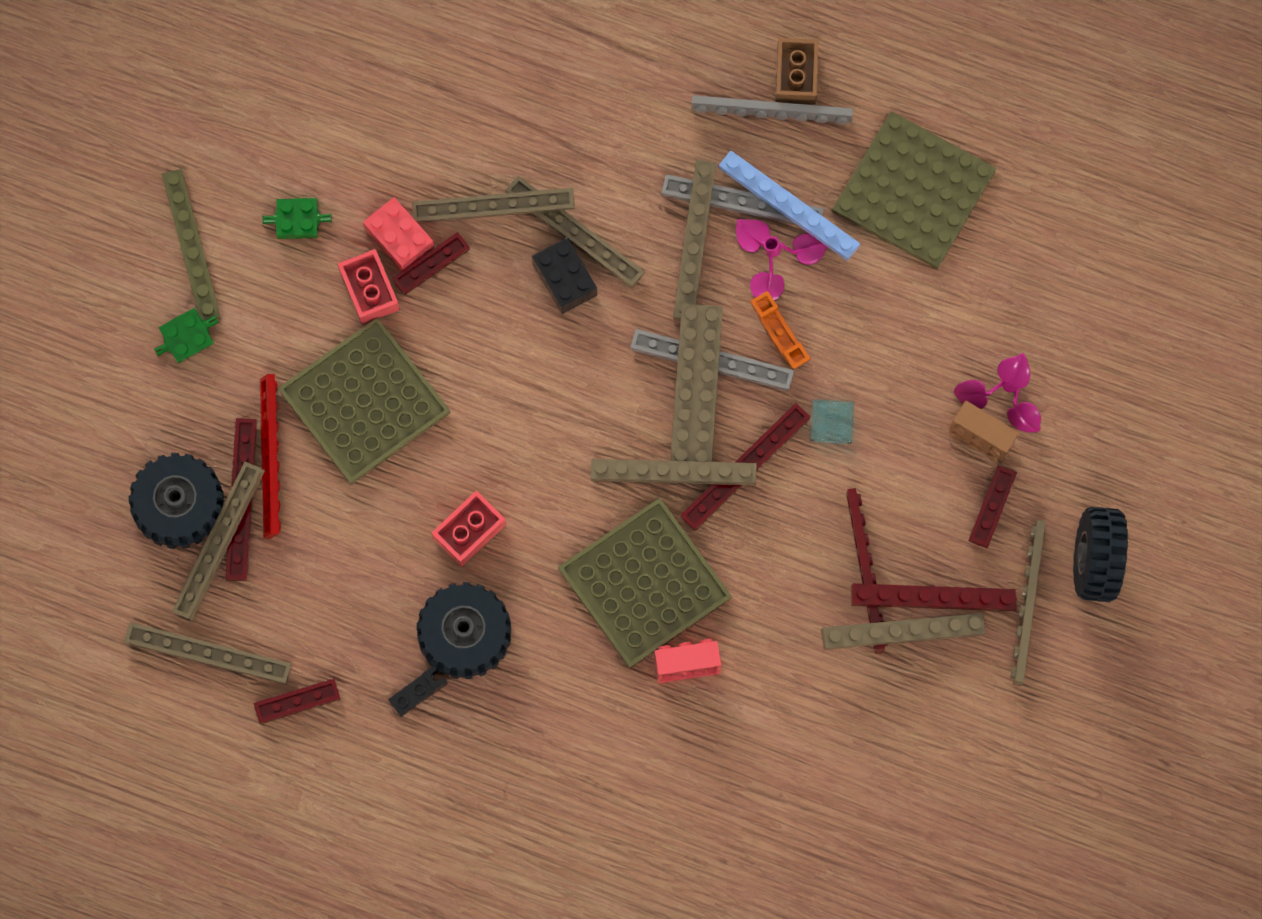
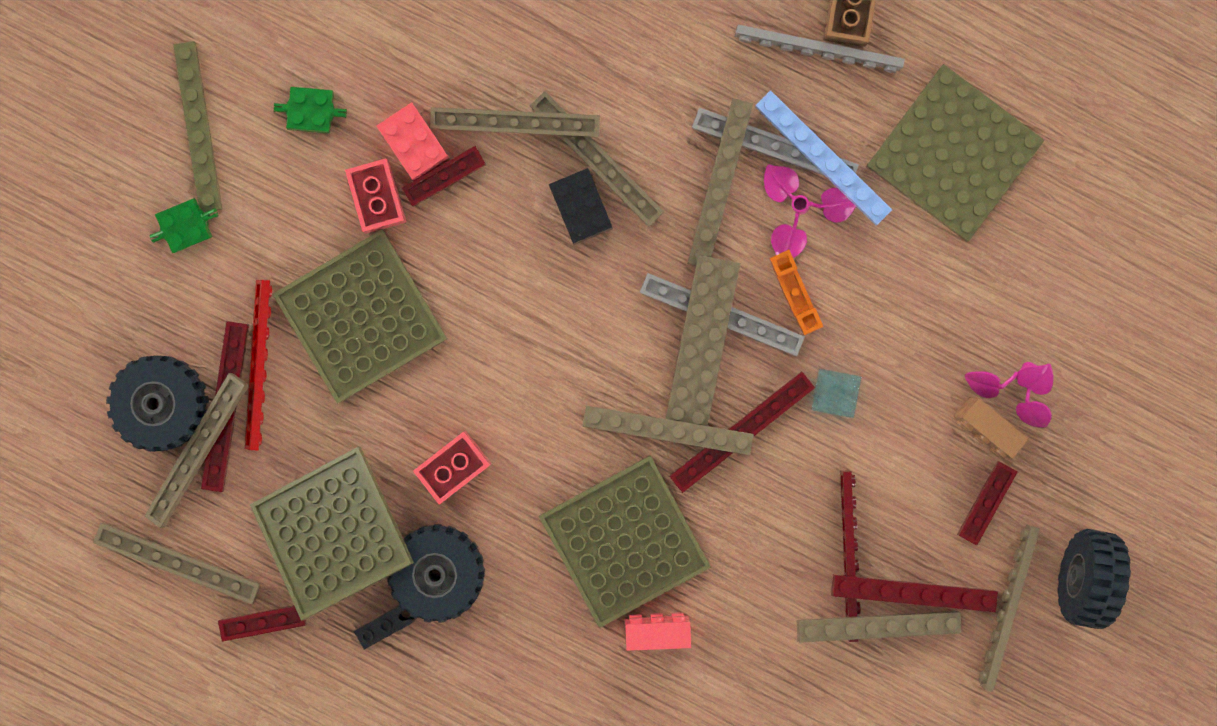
camera: 10 degrees right, 15 degrees up
none -> olive plate [250,447,414,620]

